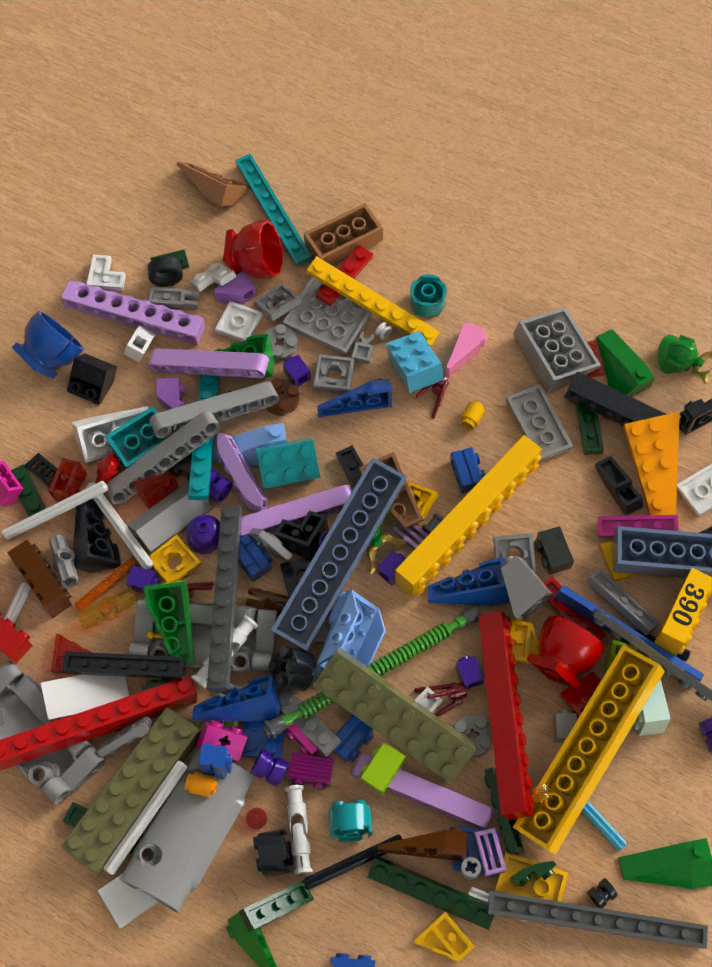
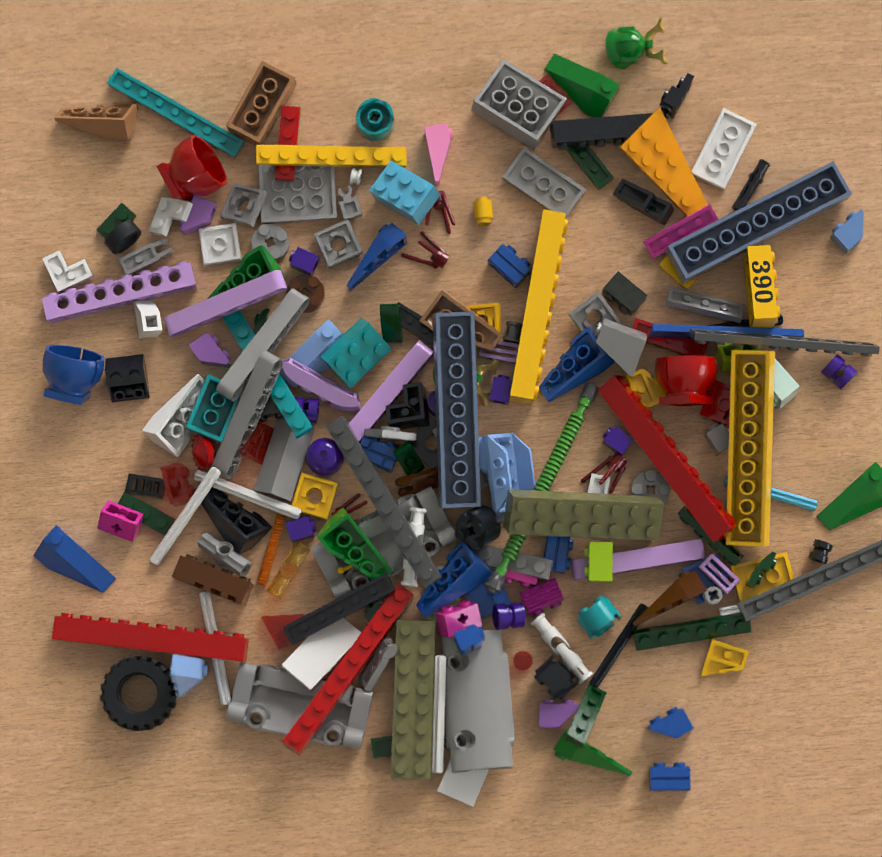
camera: 30 degrees left, 15 degrees up
light orange brick [185,772,218,798] -> none
clear yellow plate [531,784,552,802] -> none
none -> dark green slope [380,304,403,343]
none -> dark green plate [392,441,425,476]
none -> dark red plant [401,231,450,269]
none -> medium lavender slope [538,700,579,728]

